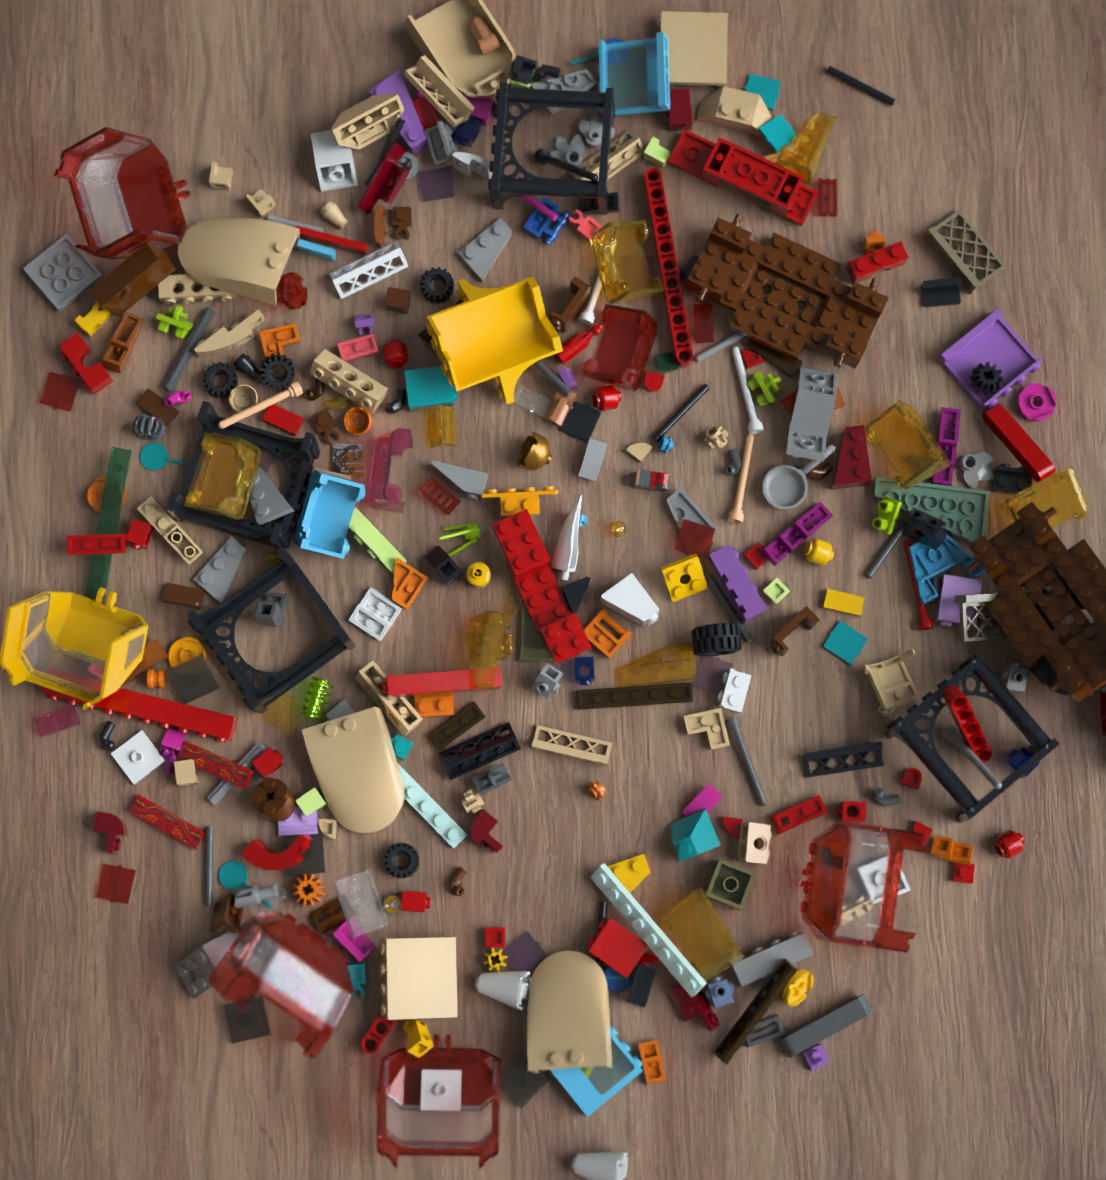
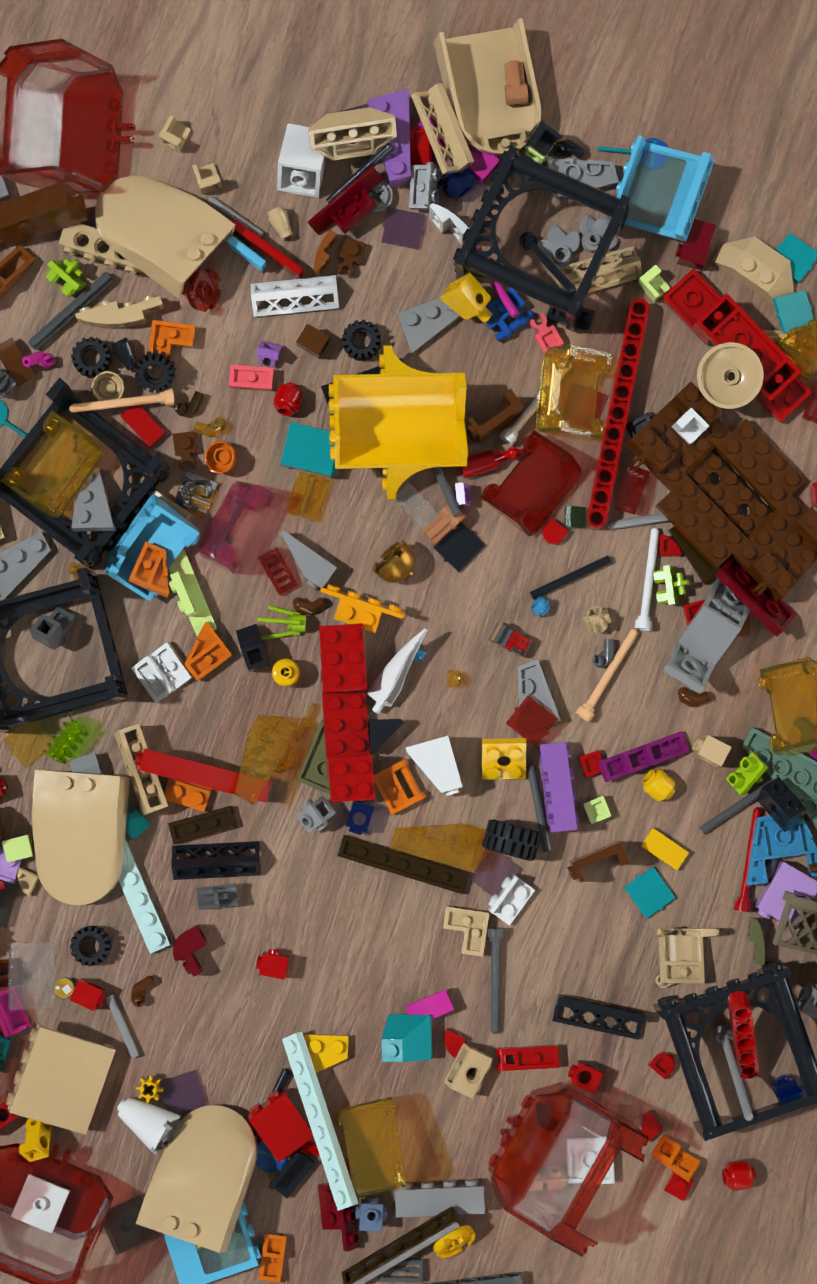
camera: 20 degrees right, 5 degrees up
tan brick [309,349,388,413] -> none
black arm [385,389,407,414] -> none
tan gear [461,790,484,815] -> none
red plate [485,927,505,948] -> none
tan fence [532,725,612,766] -> none
light grey slope [578,437,607,481] -> none
orange plate [588,781,606,801] -> none
red head [592,385,622,411] -> none
tan tile [626,443,652,463] -> none
tan panel [657,11,728,90] -> none
olive brick [704,859,756,911] -> none
light grey piece [762,445,835,510] -> none
dark red wedge [831,425,872,490] -> none
dark grey arm [872,788,900,807] -> none
none -> light grey bar [105,995,140,1058]
none -> orange wing [128,541,169,598]
none -> red brick [256,949,290,980]
none -> reddish brown arm [292,597,326,615]
none -> yellow torso [439,273,493,323]
none -> white panel [671,408,709,444]
none -> tan brick [692,735,731,767]
none -> tan dish [697,342,764,409]
none -> dark red plate [715,557,796,637]
none -> olive slope [747,918,765,965]

